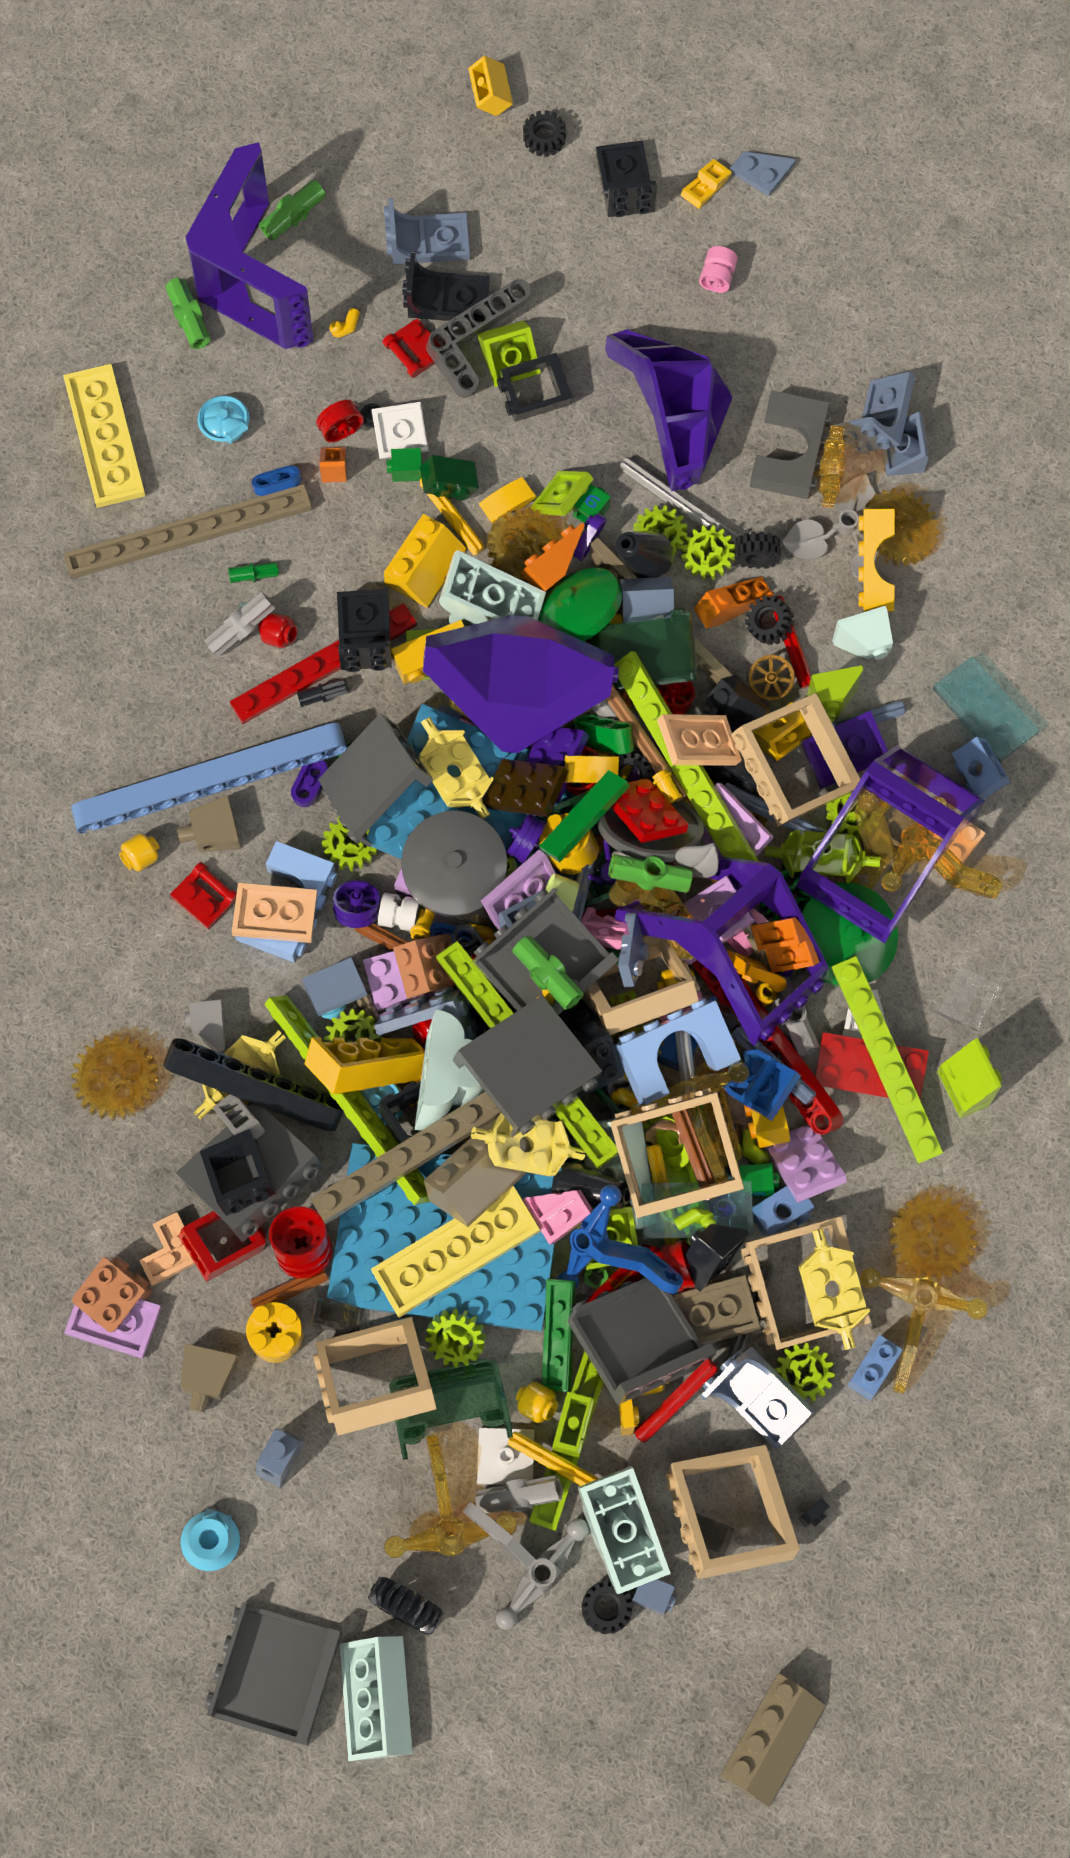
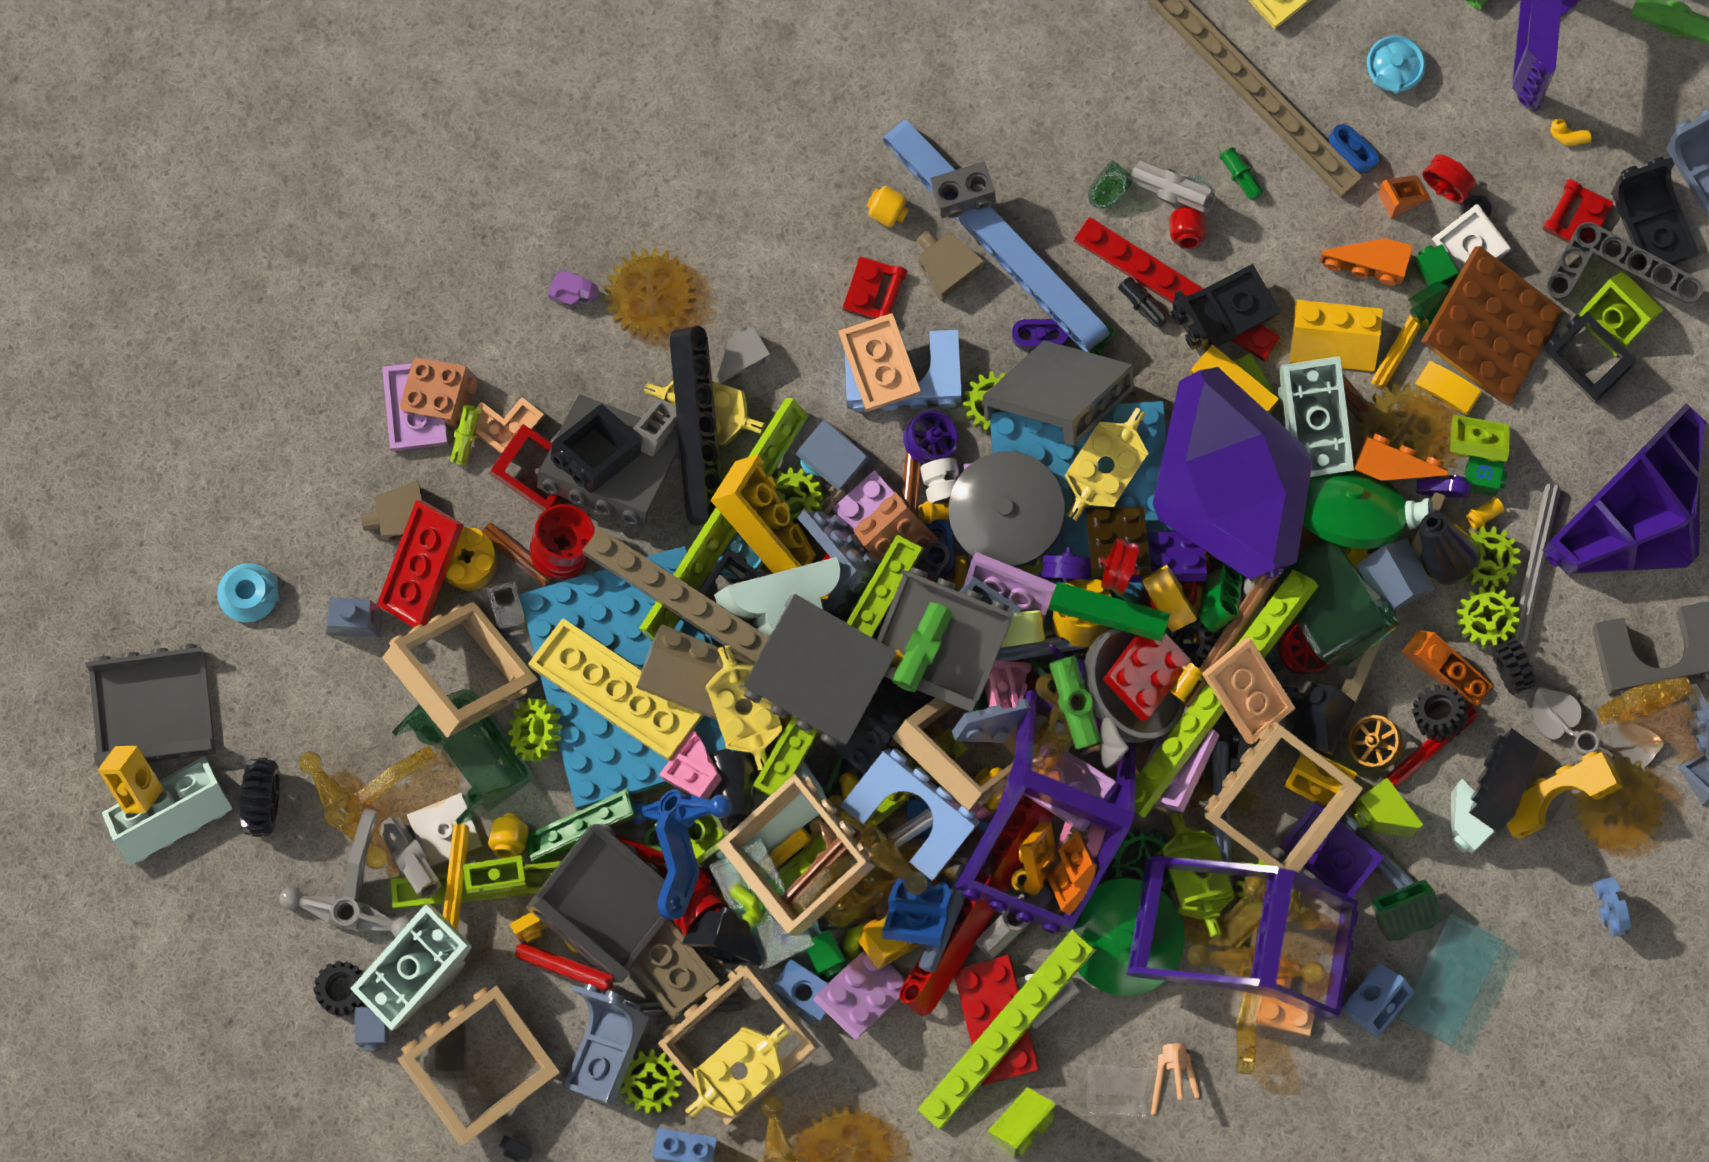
camera: 70 degrees right, 5 degrees up
none -> yellow brick [98,746,164,813]
none -> red plate [377,500,465,627]
none -> lime pin [450,405,481,465]
none -> medium lavender rock [548,270,599,306]
none -> dark grey brick [930,161,996,218]
none -> rock [1088,160,1133,208]
none -> red wheel [1099,538,1141,595]
none -> light nougat plant [1151,1043,1200,1116]
none -> orange slope [1319,238,1413,286]
none -> dark green brick [1371,879,1443,942]
none -> light aqua wheel [1405,498,1434,529]
none -> dark orange plate [1421,246,1563,405]
none -> yellow pin [1466,497,1505,530]
none -> black brick [1469,728,1540,833]
none -> medium blue plate [1593,876,1631,937]

